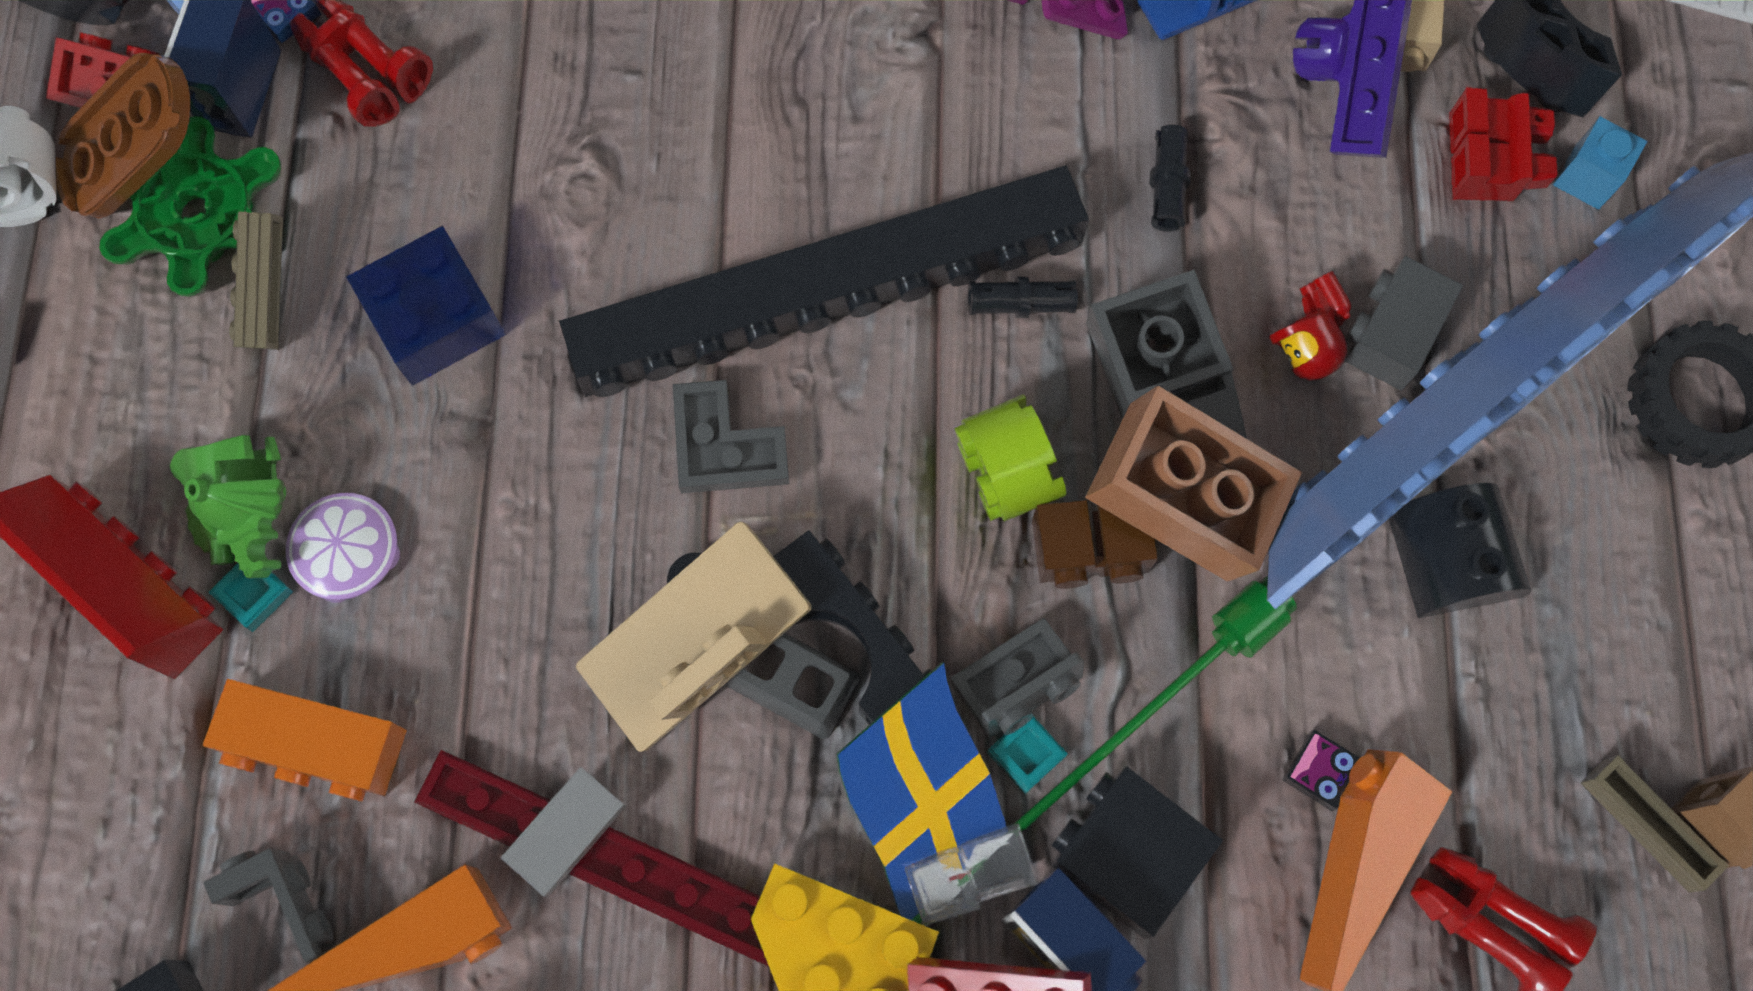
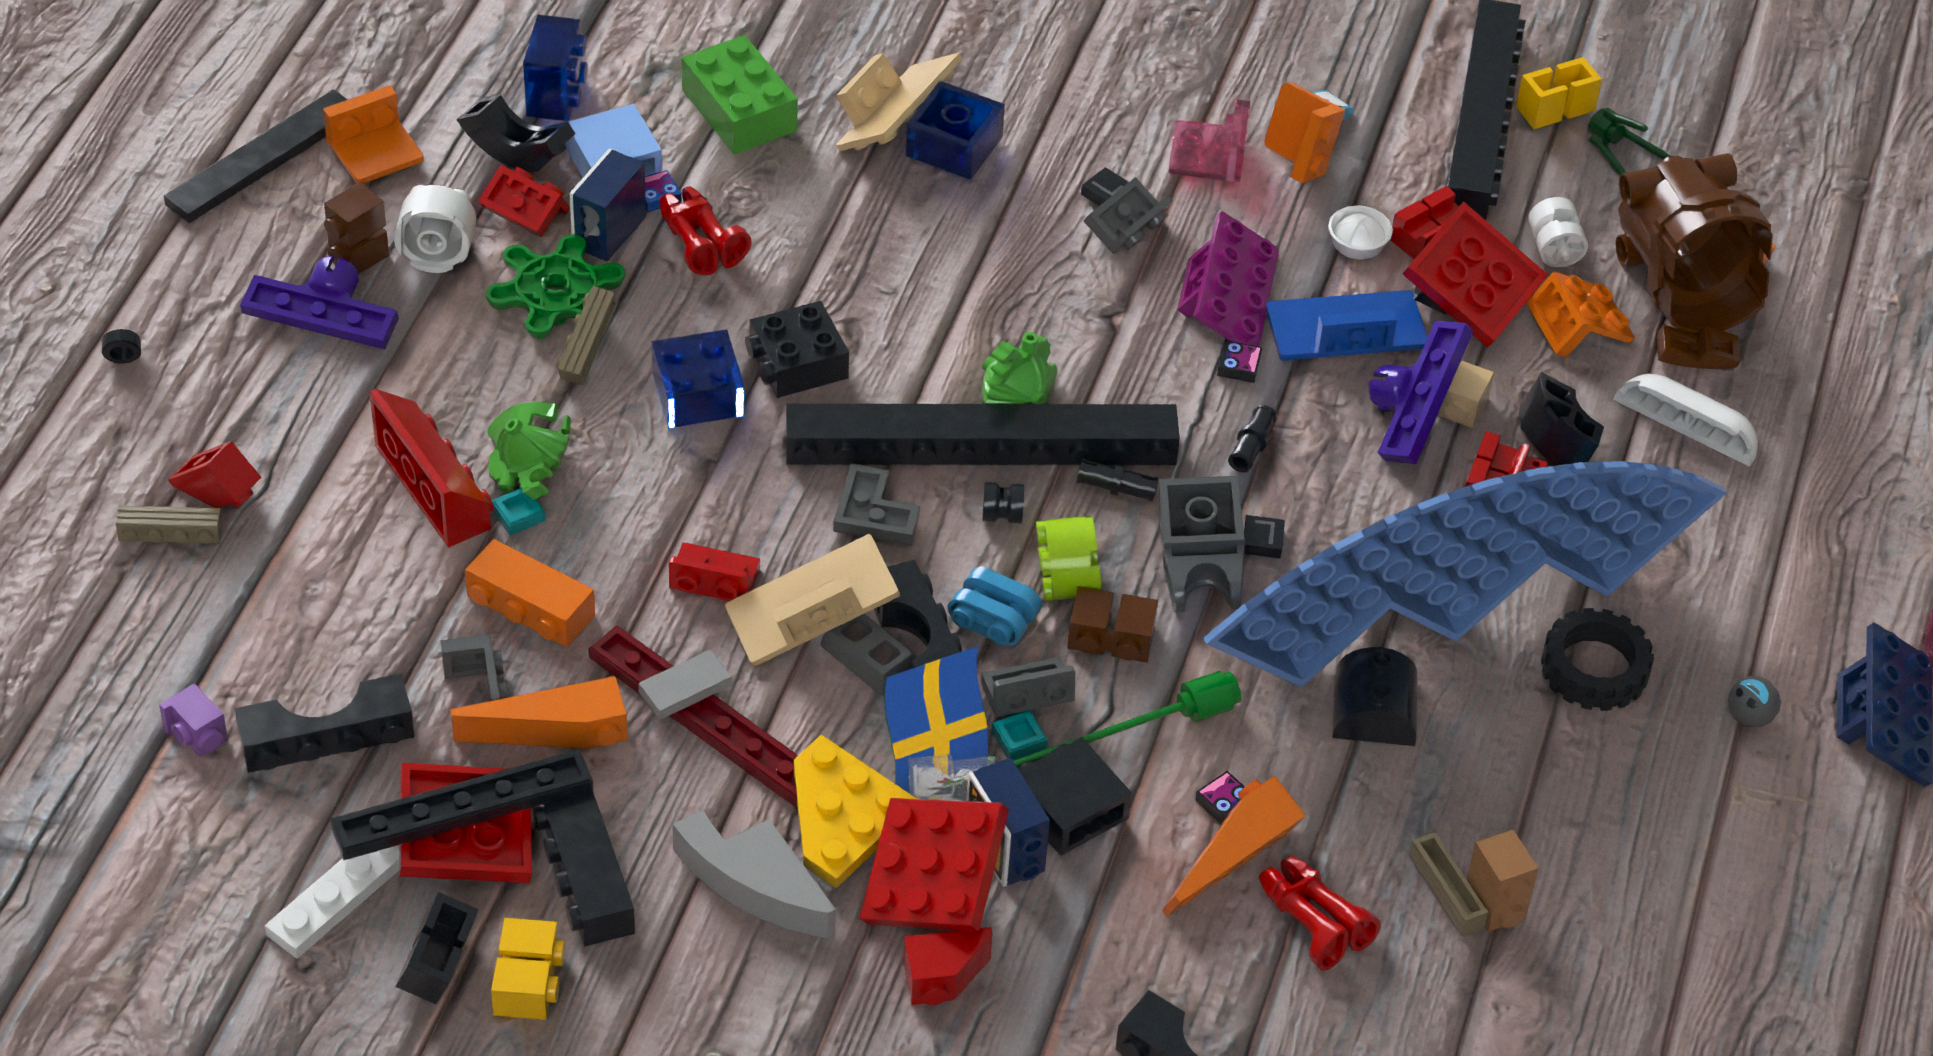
camera: 15 degrees right, 25 degrees down
dark orange tile [55,53,190,218] -> none
dish [286,493,400,603] -> none
nougat brick [1085,386,1302,582] -> none
red piece [1269,271,1352,381] -> none
none -> red bracket [668,542,760,601]
none -> black brick [745,301,849,398]
none -> dark azure brick [948,567,1042,646]
none -> bright green helmet [982,332,1057,404]
none -> black wheel [982,482,1024,524]
none -> tile [1217,340,1262,383]
none -> black tile [1244,515,1285,558]

